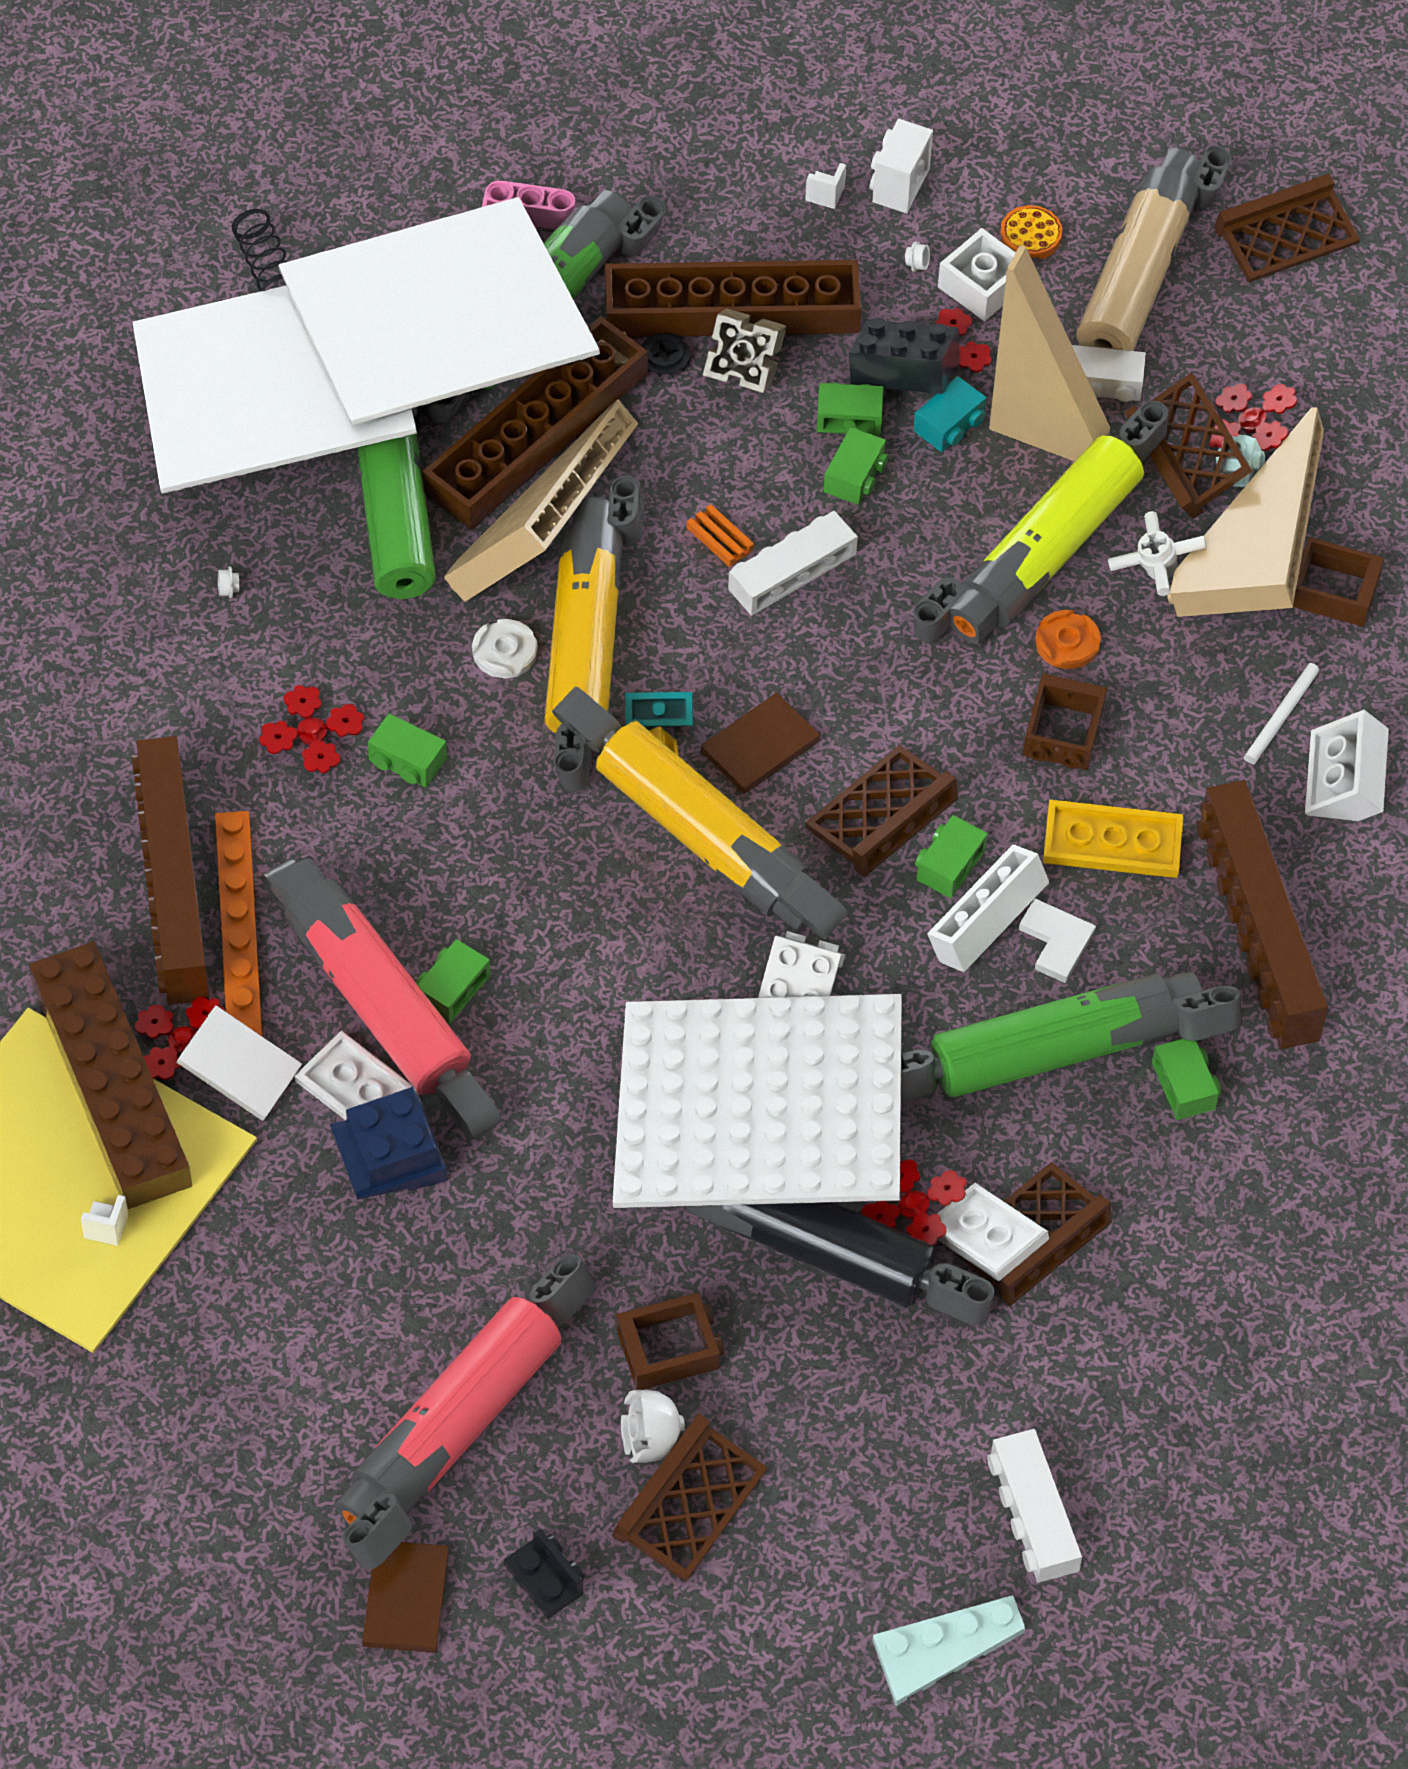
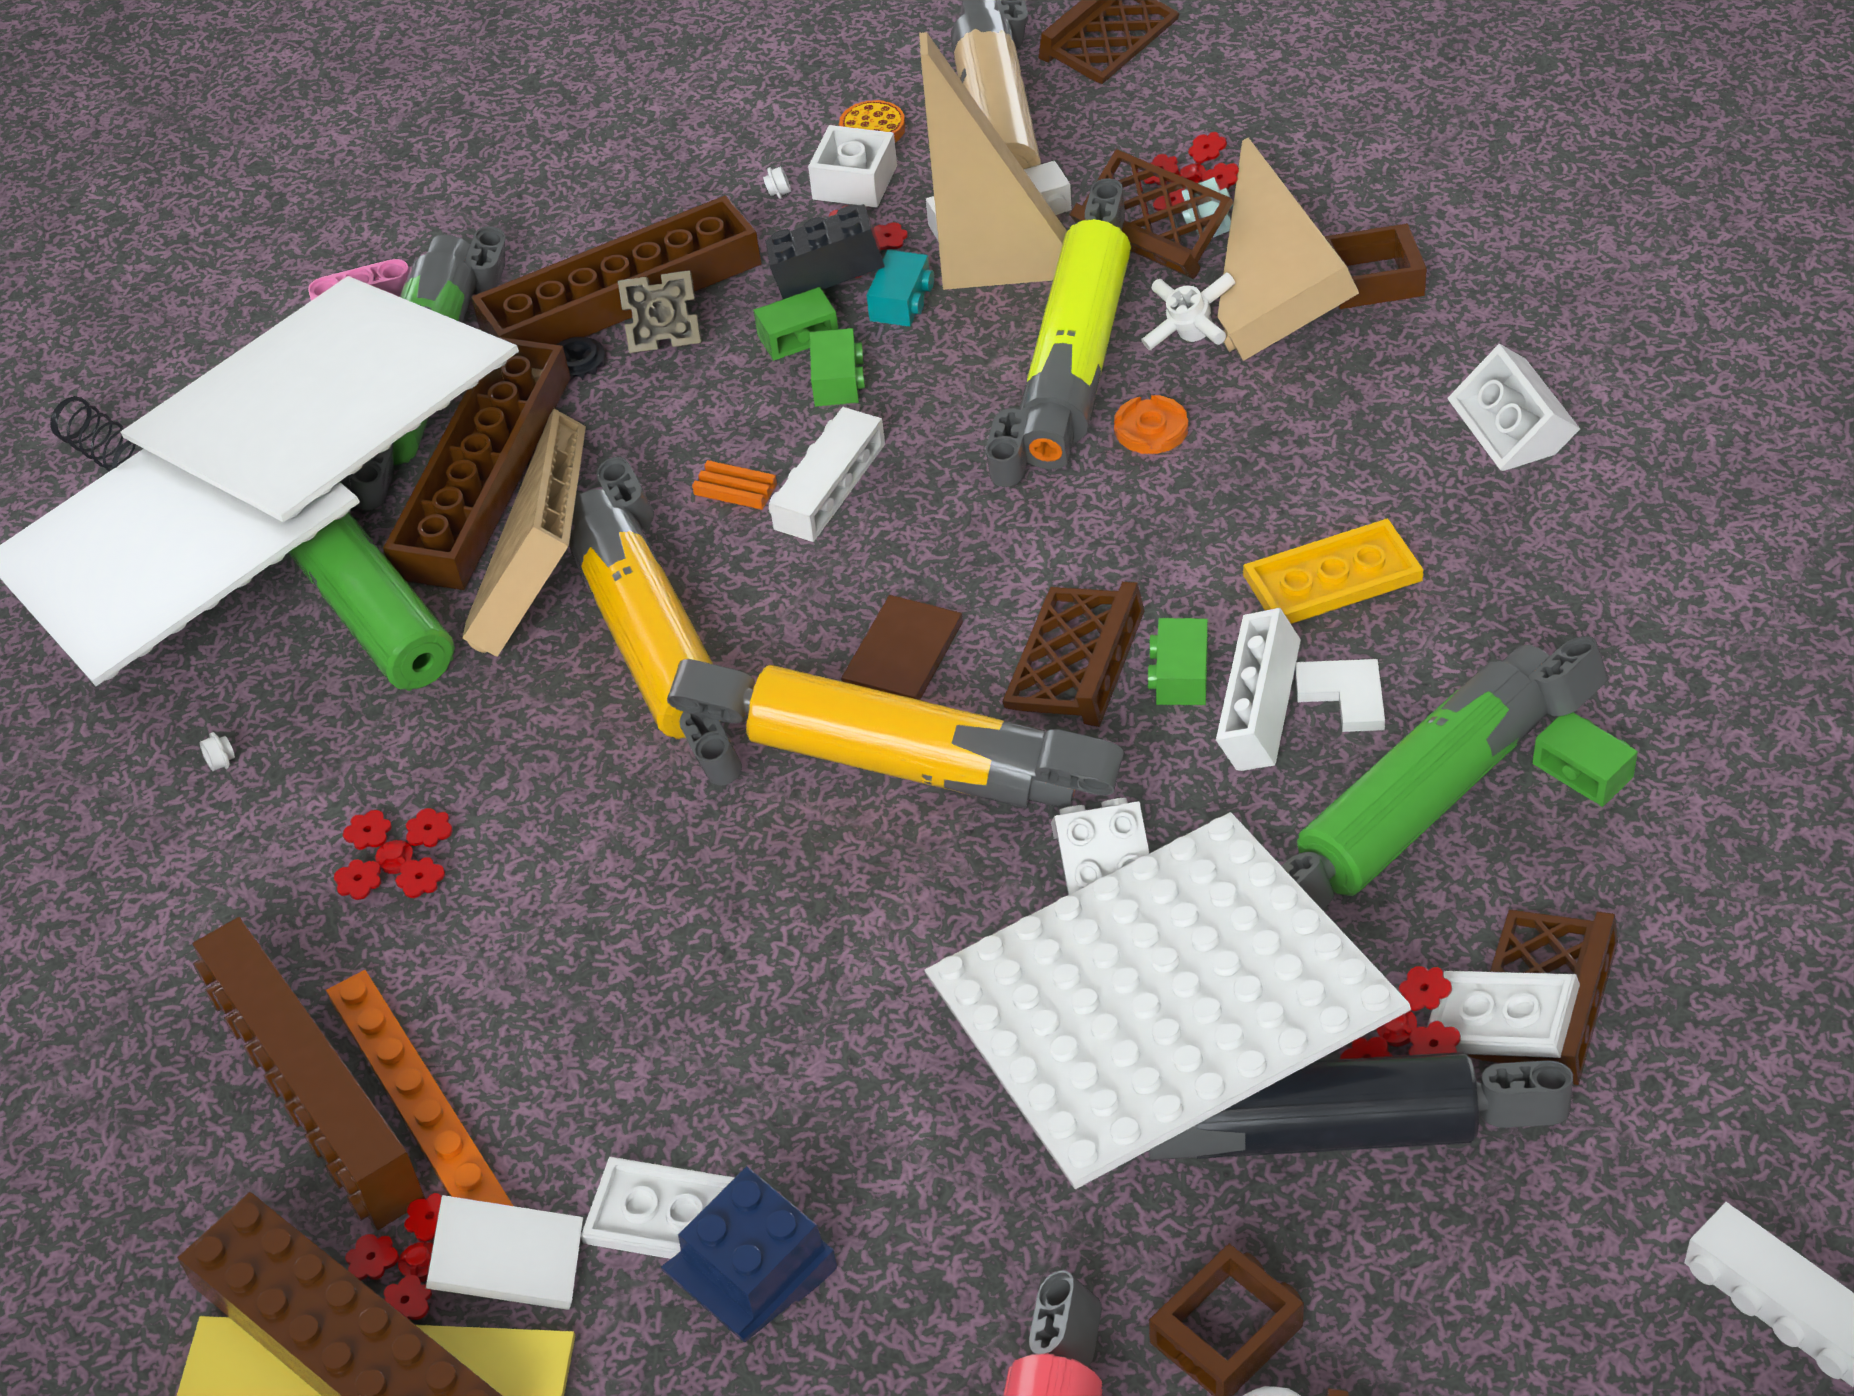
camera: 20 degrees left, 10 degrees down
coral piece [261,858,502,1140] -> none
bright green brick [368,713,447,788] -> none
bright green brick [416,939,490,1025] -> none
white tile [472,619,538,679] -> none
teal brick [625,692,693,728] -> none
white panel [805,163,846,209] -> none
white brick [870,119,933,213] -> none
reddish brown window [1023,673,1107,770] -> none
reddish brown brick [1197,780,1328,1049] -> none
white bar [1244,663,1319,765] -> none

